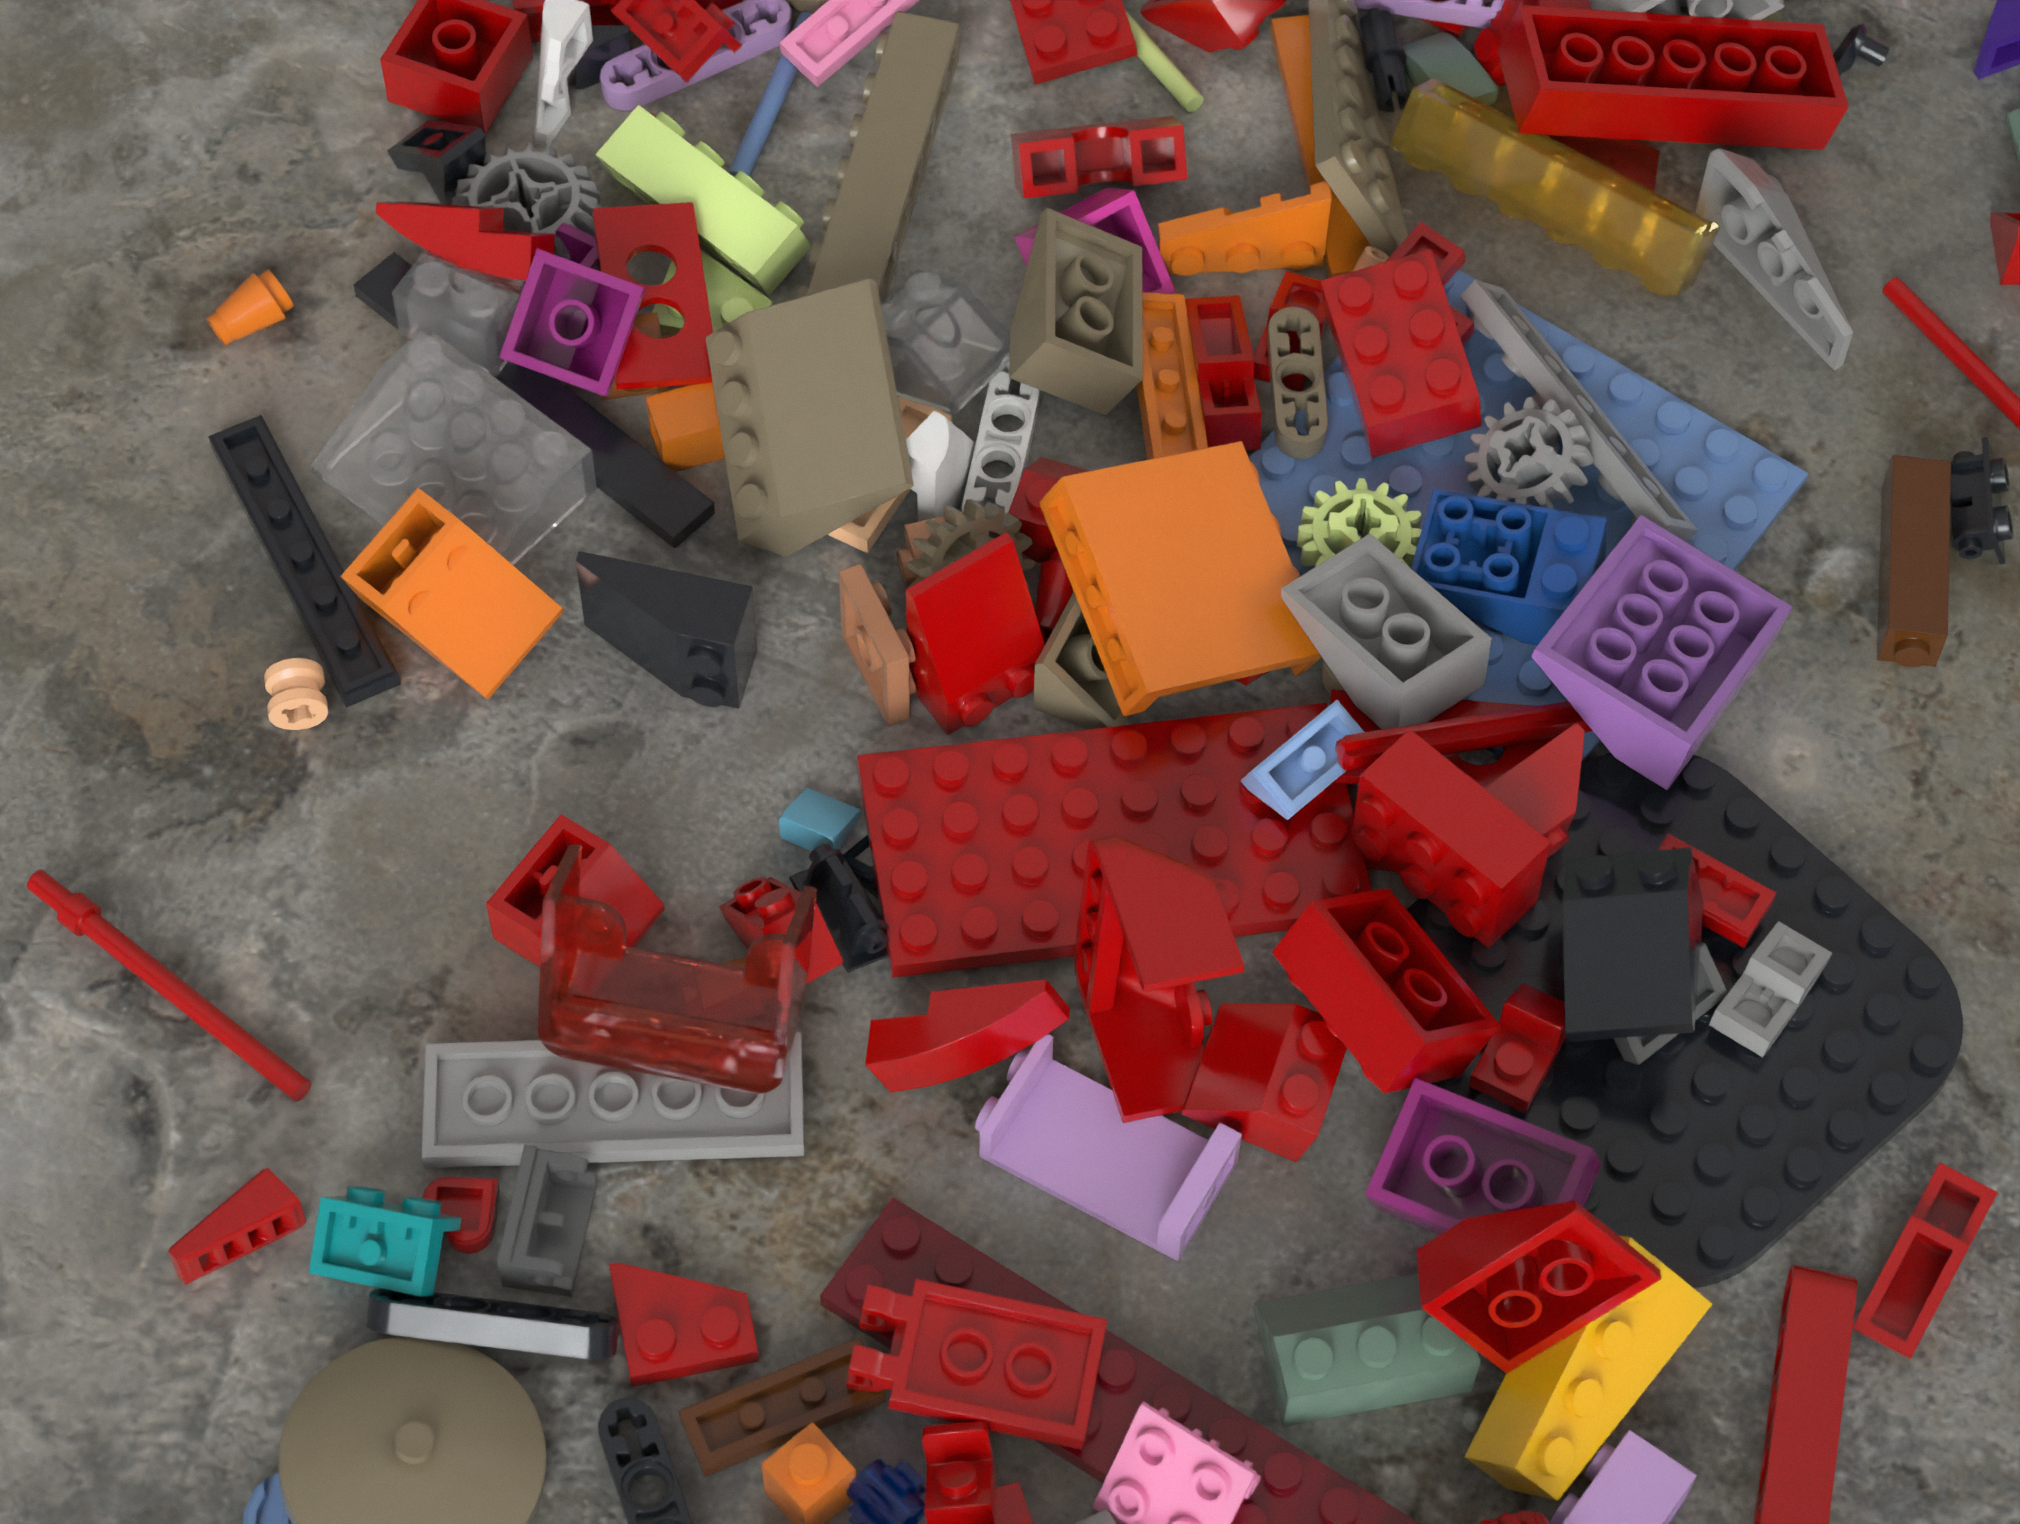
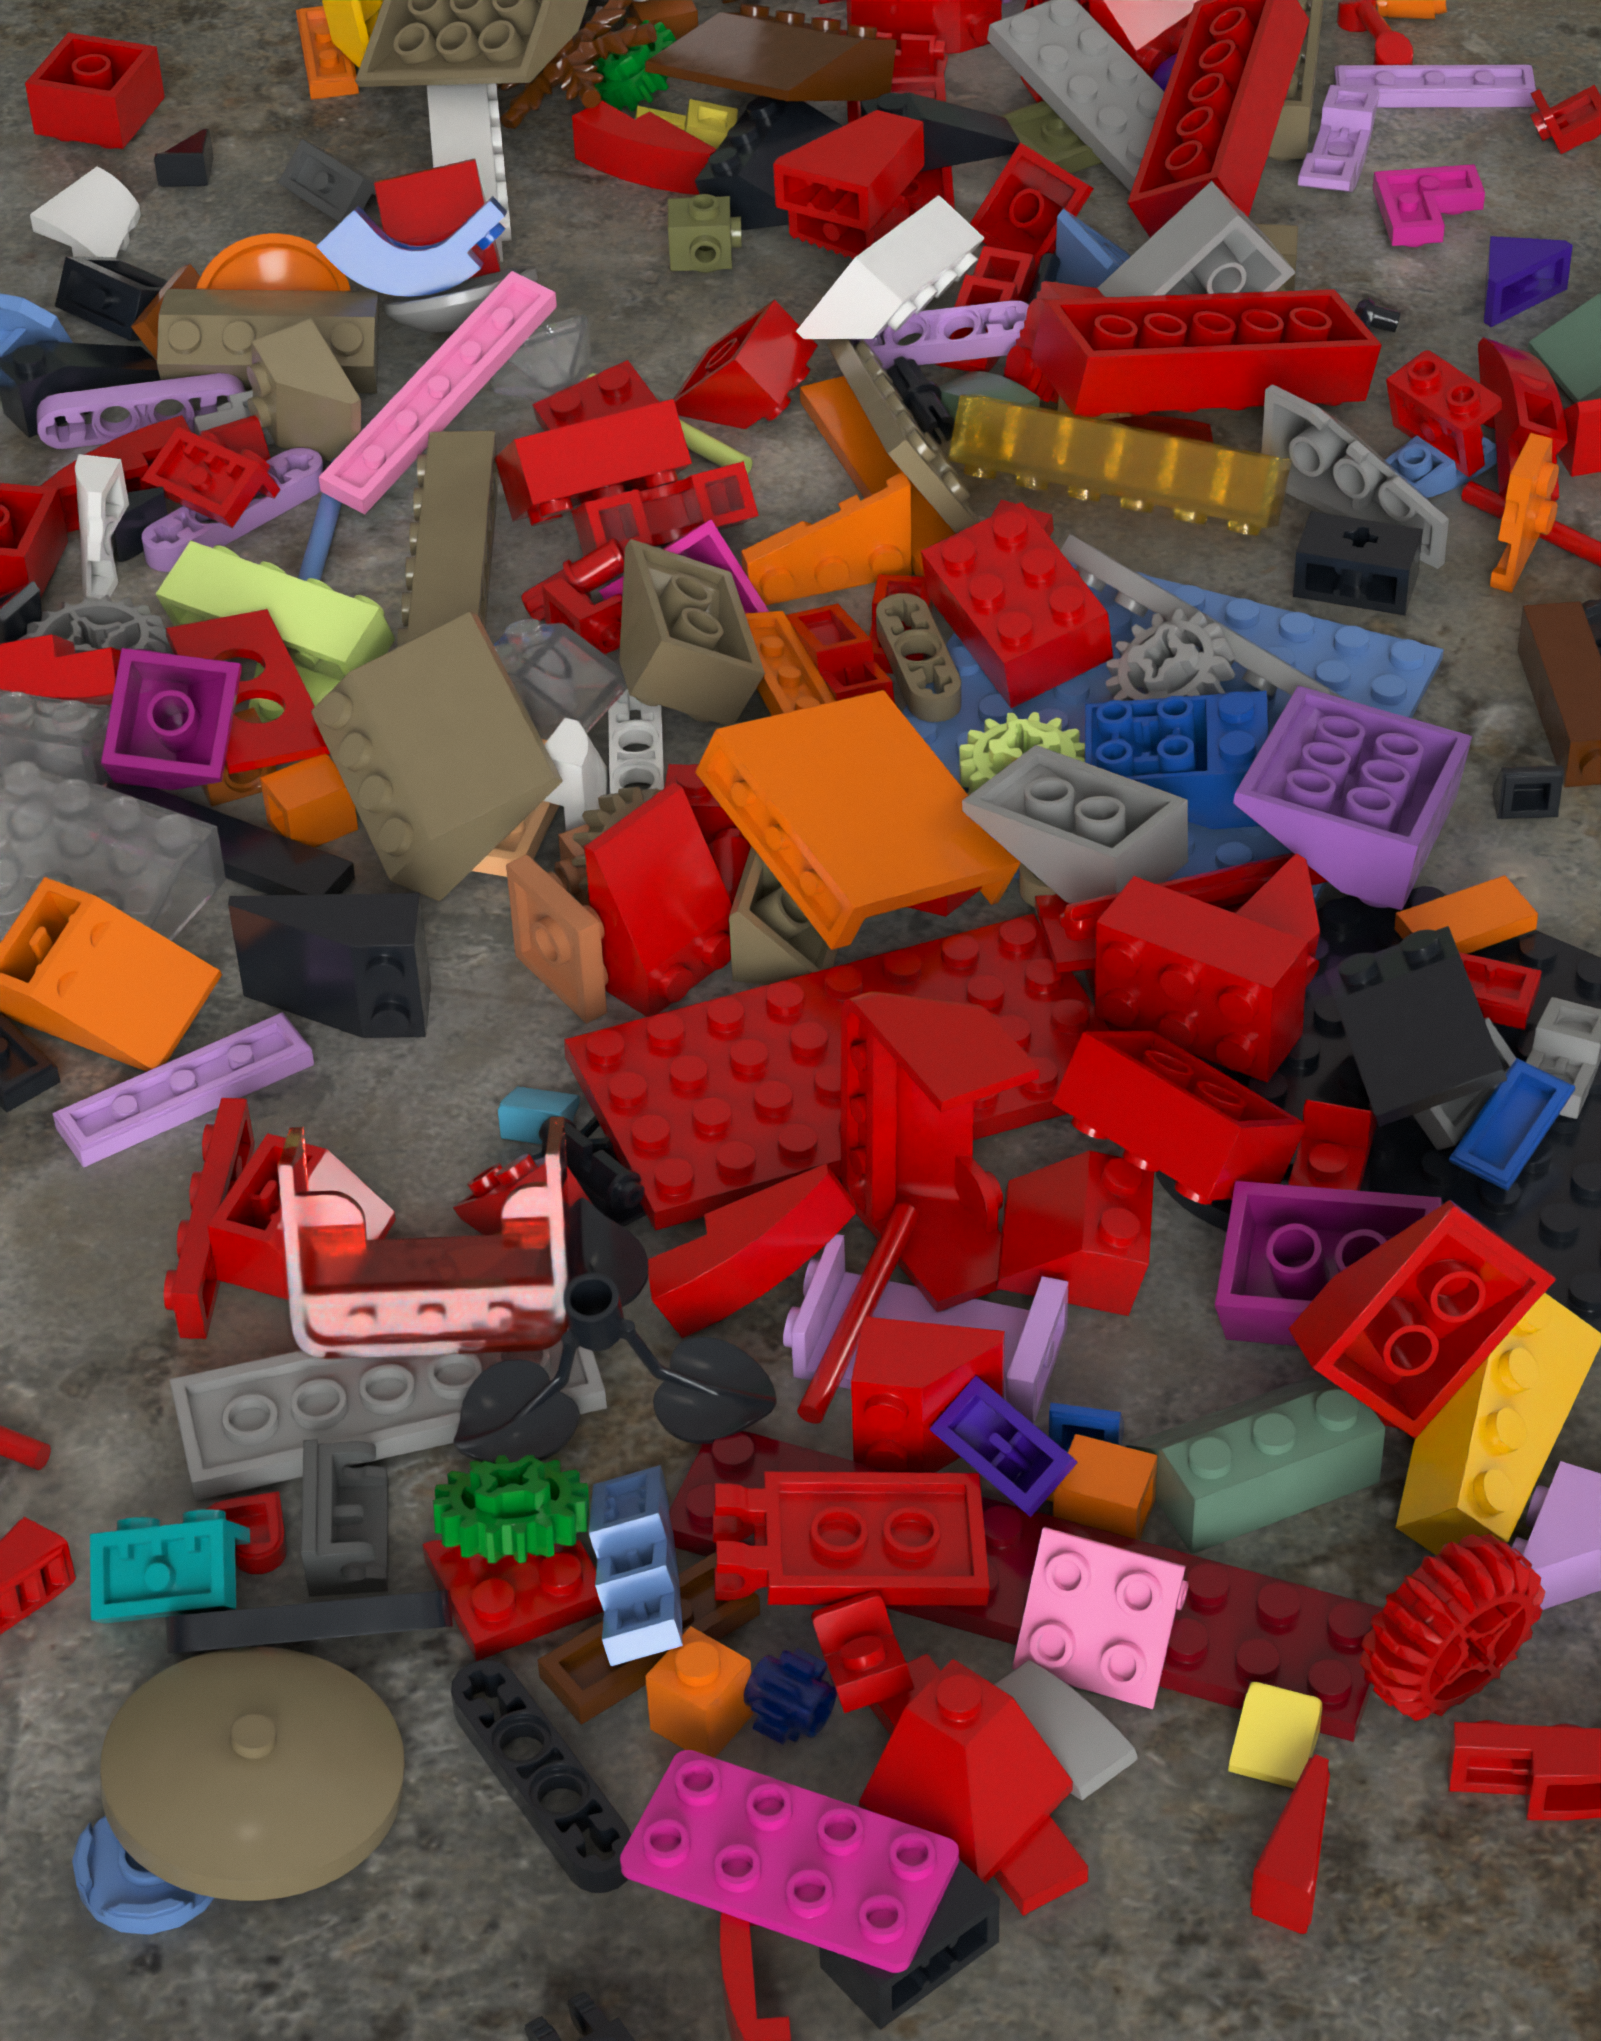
camera: 10 degrees left, 15 degrees down
light blue slope [1240,700,1364,820] -> none
none -> lavender tile [53,1012,314,1168]
none -> red plate [164,1098,255,1339]
none -> green gear [433,1455,590,1563]
none -> black plant [453,1198,777,1464]
none -> red brick [494,399,692,526]
none -> red axle [521,537,625,622]
none -> red bracket [542,577,623,665]
none -> medium blue slope [589,1465,683,1666]
none -> red bar [797,1203,919,1424]
none -> red slope [851,1316,1005,1473]
none -> dark purple slope [930,1376,1078,1517]
none -> orange brick [1046,1434,1158,1540]
none -> blue slope [1048,1403,1124,1453]
none -> black brick [1293,511,1423,615]
none -> medium blue slope [1385,436,1497,498]
none -> red bracket [1386,350,1502,477]
none -> orange tile [1394,875,1538,954]
none -> blue tile [1449,1058,1575,1191]
none -> red slope [1478,337,1568,502]
none -> orange wing [1490,433,1559,593]
none -> black slope [1492,765,1564,819]

